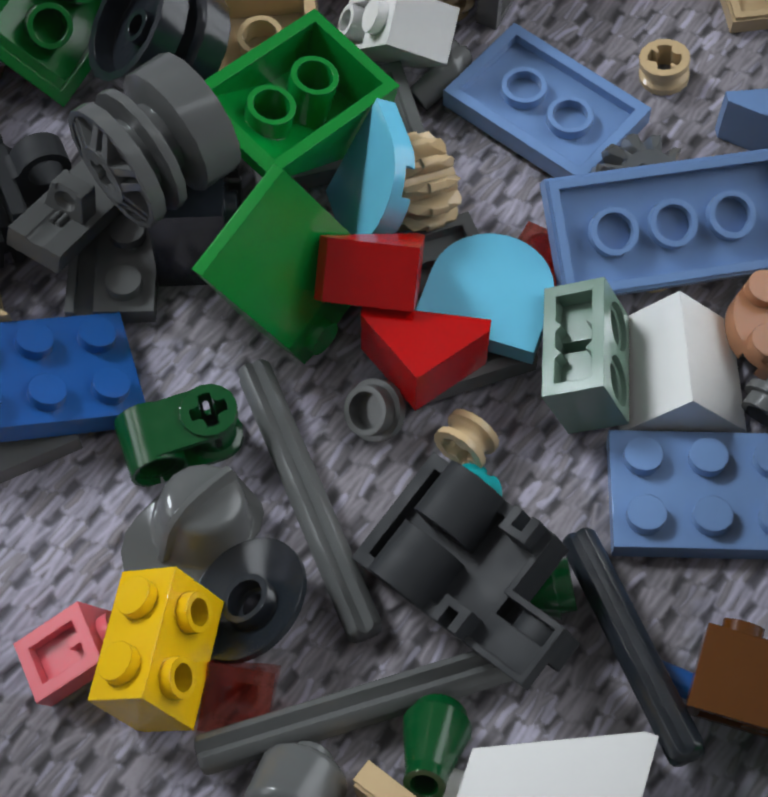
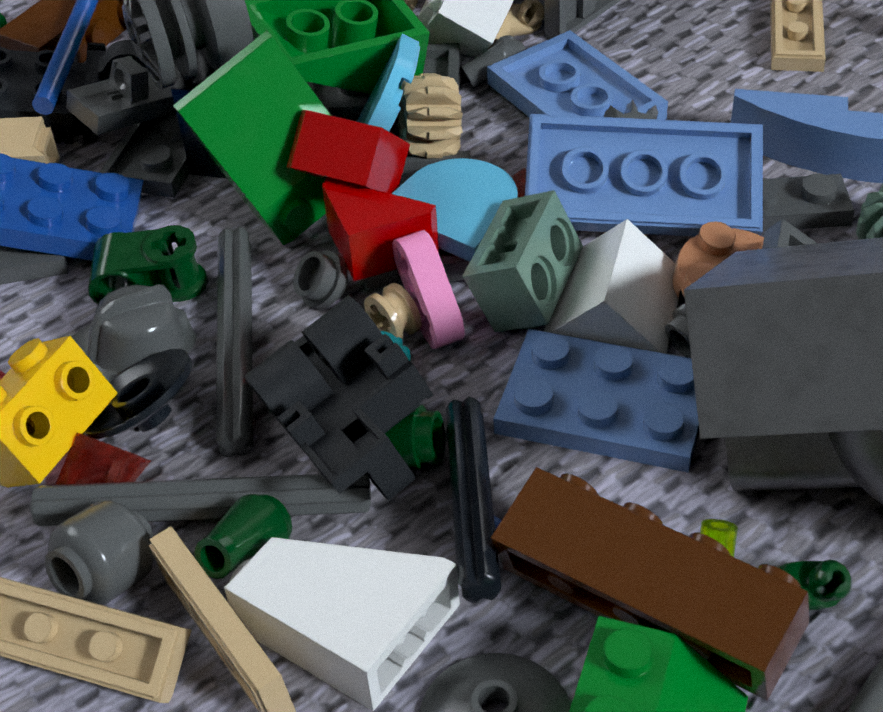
camera: 20 degrees right, 15 degrees down
tan bush [639,39,690,96] -> none
none -> bright pink beam [392,230,465,349]

